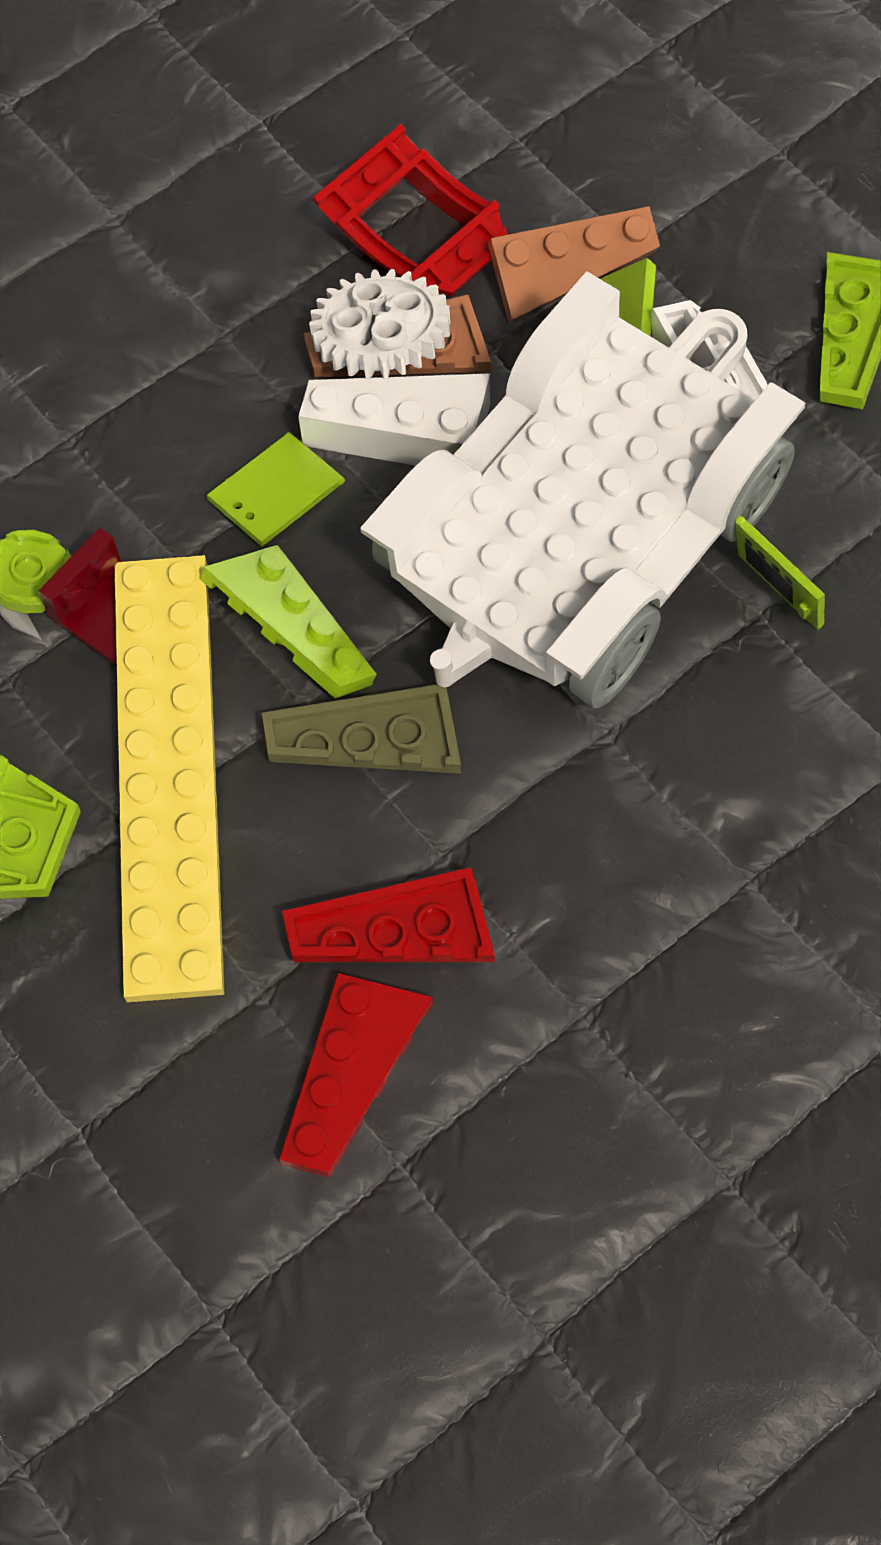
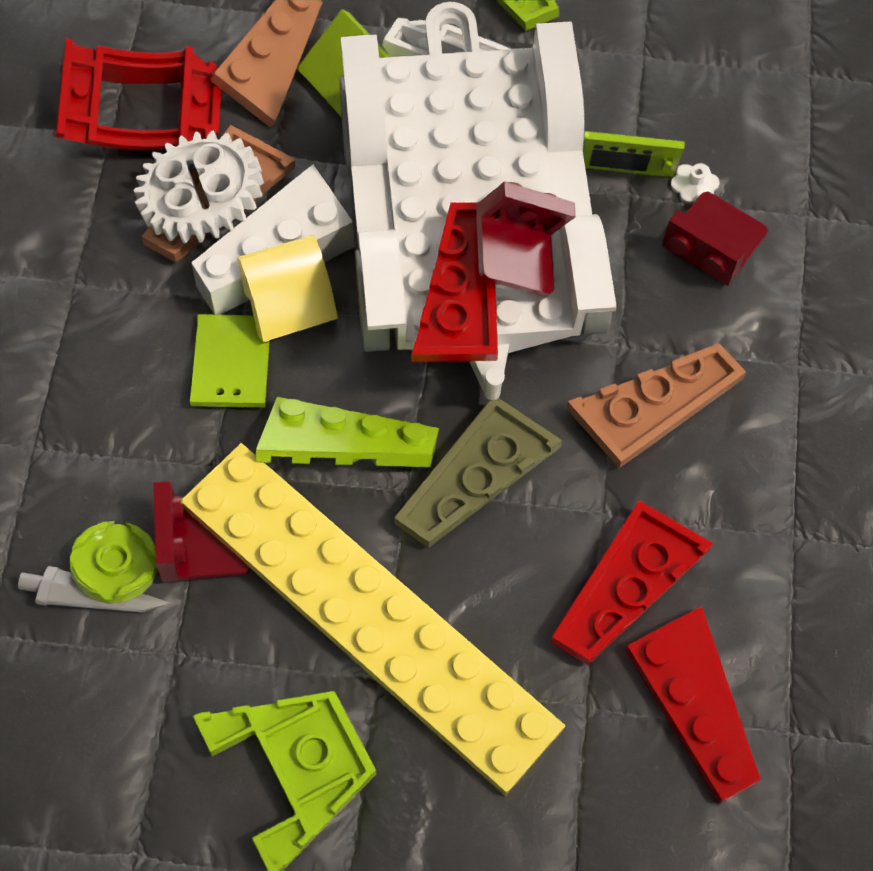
camera: 50 degrees left, 0 degrees up
none -> light yellow slope [237,235,338,342]
none -> red wing [411,202,498,362]
none -> dark red bracket [476,181,576,297]
none -> nougat wing [566,343,746,468]
none -> dark red bracket [662,191,768,286]
none -> white plant [671,163,719,204]

